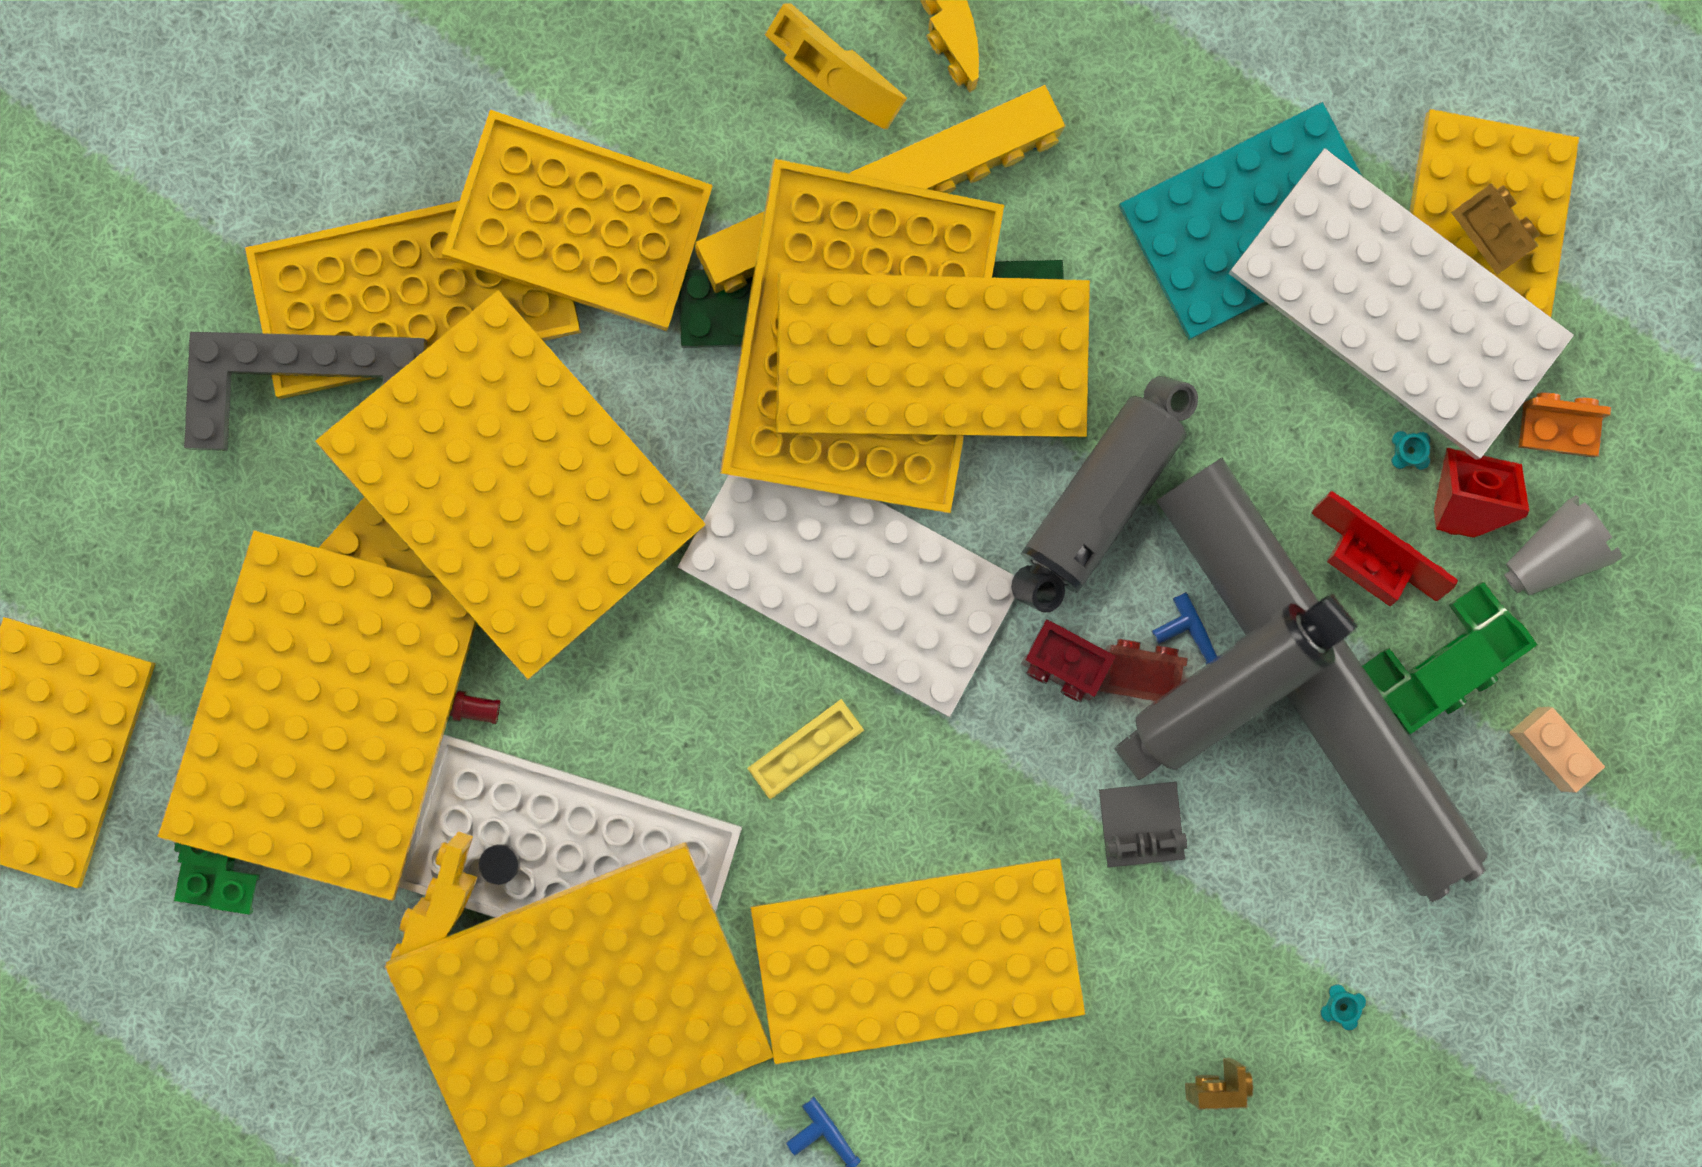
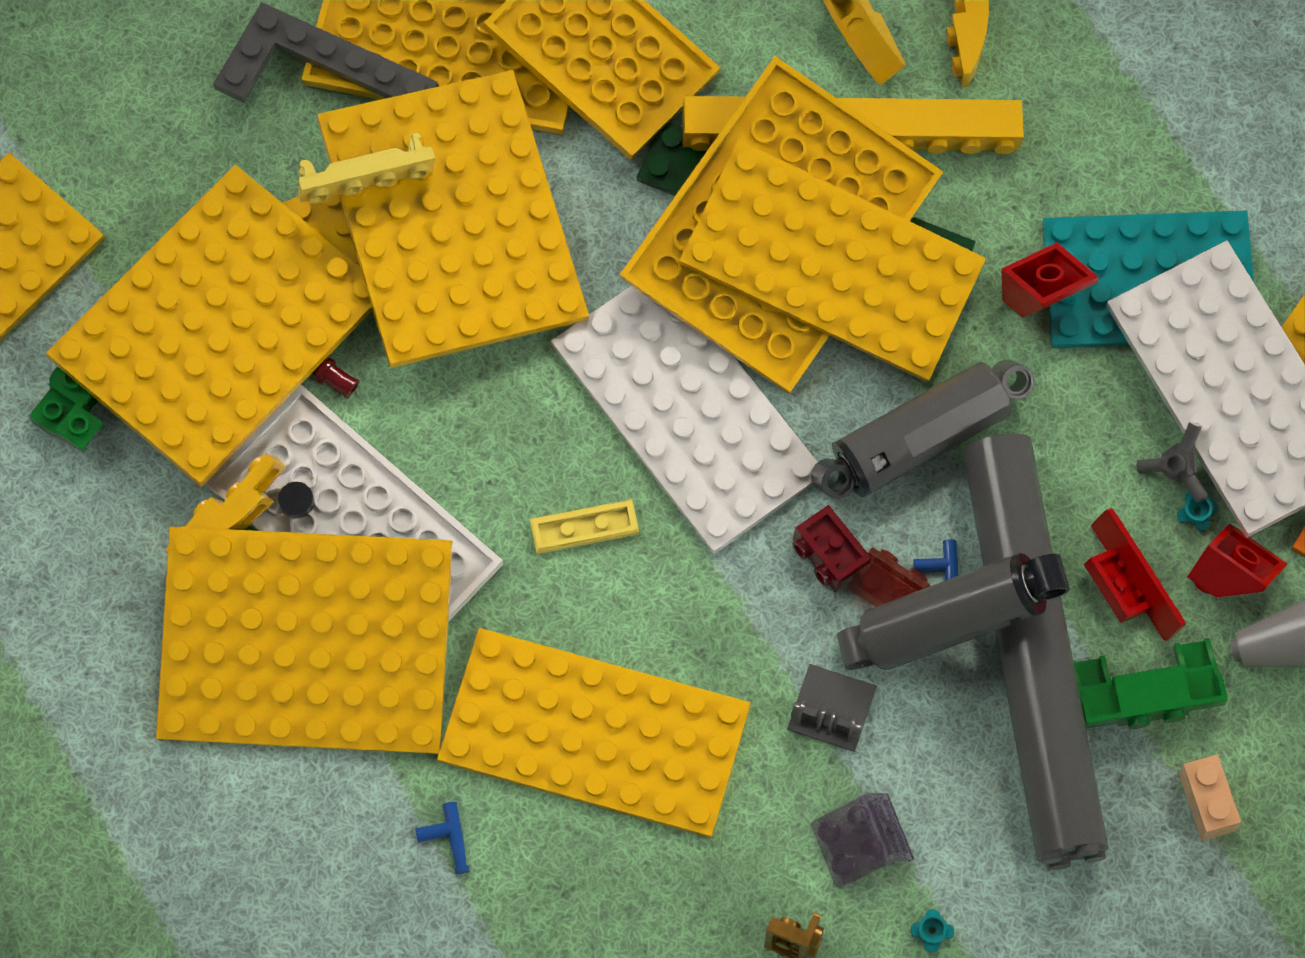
camera: 35 degrees right, 15 degrees down
none -> light yellow piece [298,133,435,203]
none -> clear purple bracket [811,793,914,888]
none -> red slope [1001,242,1099,318]
none -> dark grey piece [1136,421,1208,503]

